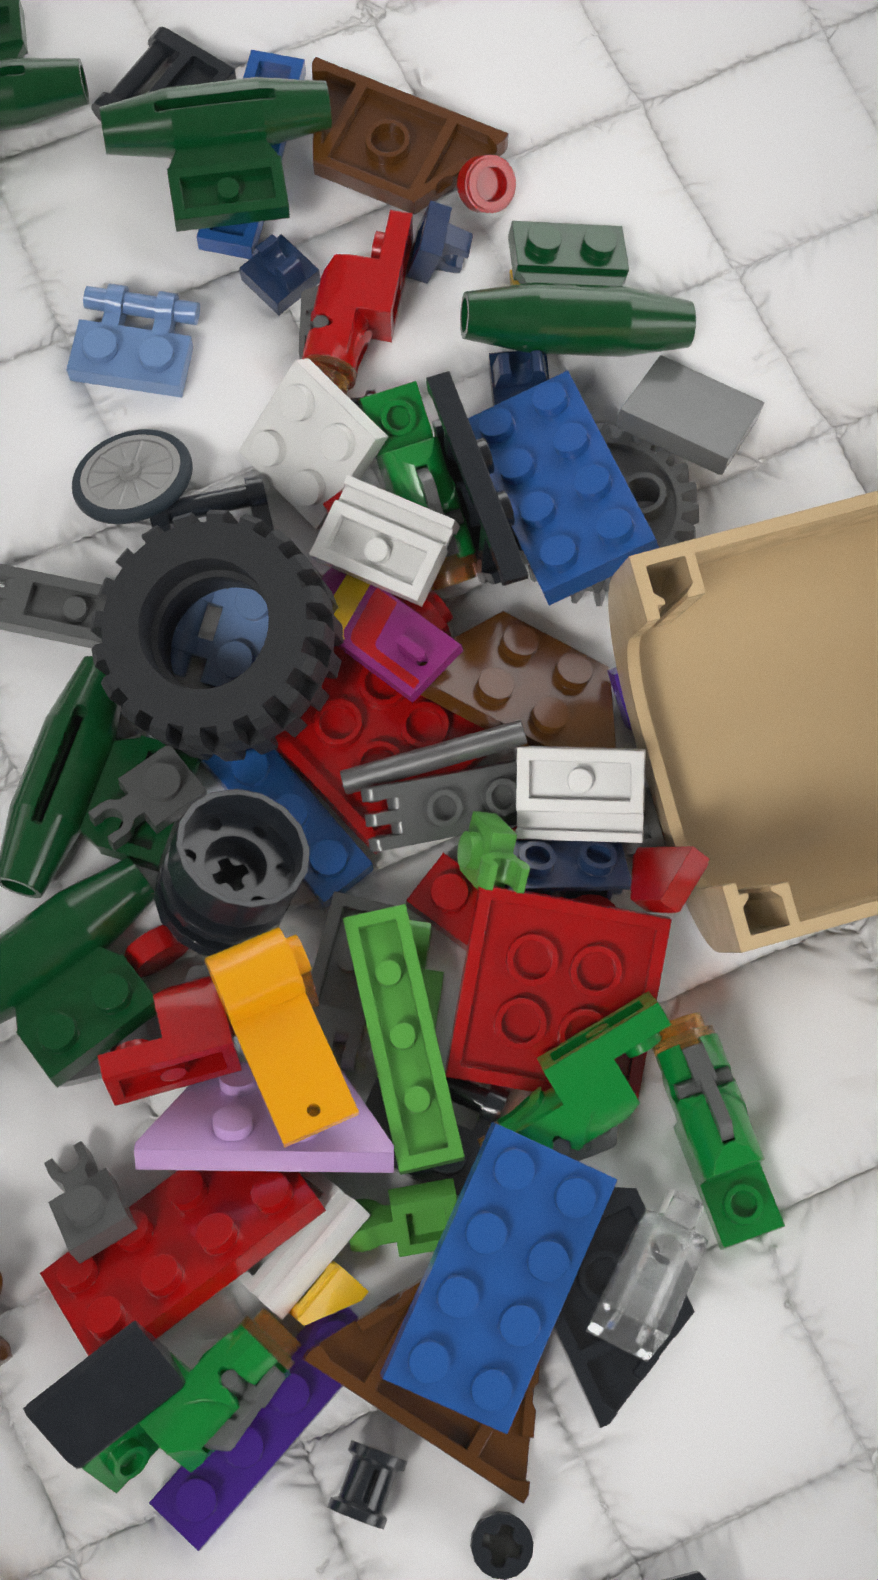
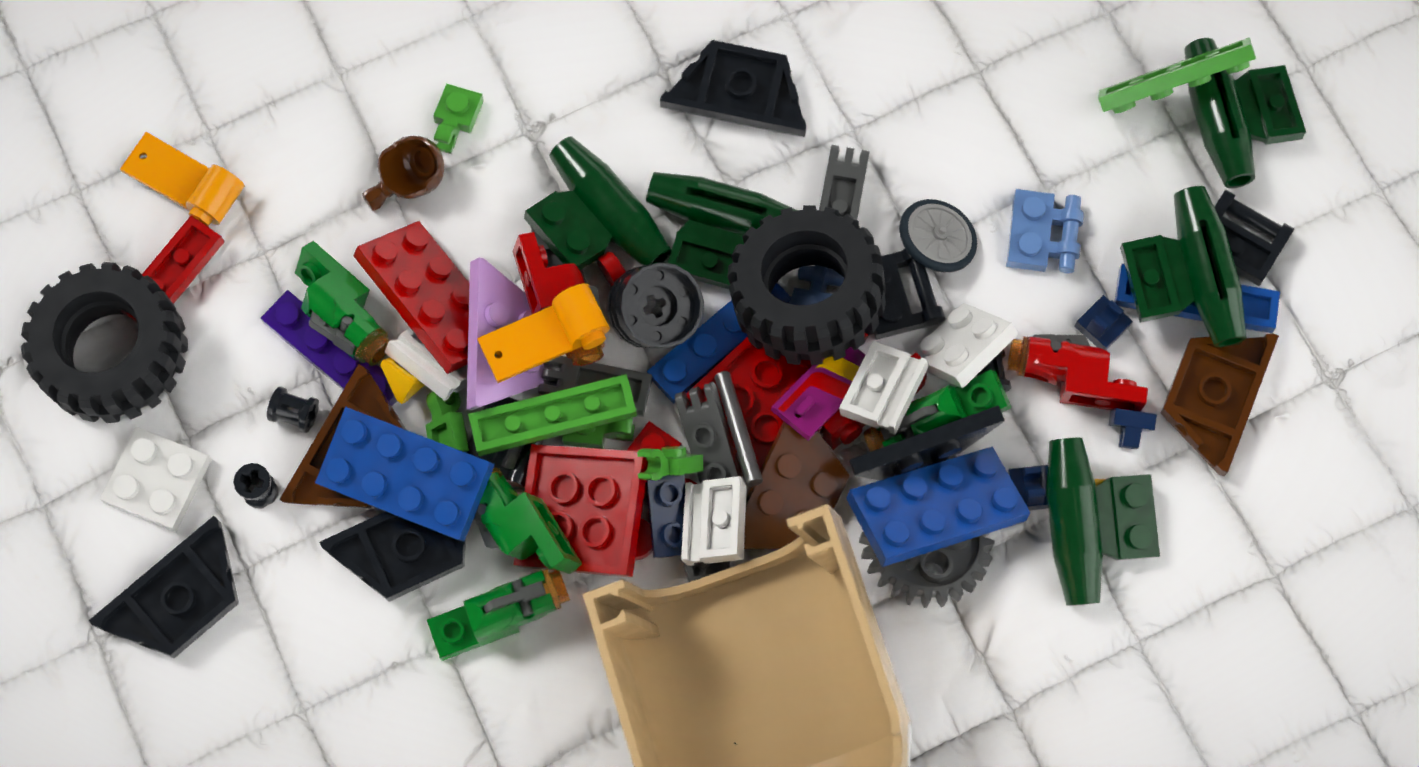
camera: 90 degrees right, 0 degrees up
black slope [23,1321,185,1469] -> none
dark grey plate [44,1141,138,1264] -> none
dark grey plate [88,745,207,851] -> none
tile [457,155,516,213] -> none
clear torso [586,1189,709,1362] -> none
tile [615,355,765,475] -> none
red tile [630,846,710,913] -> none

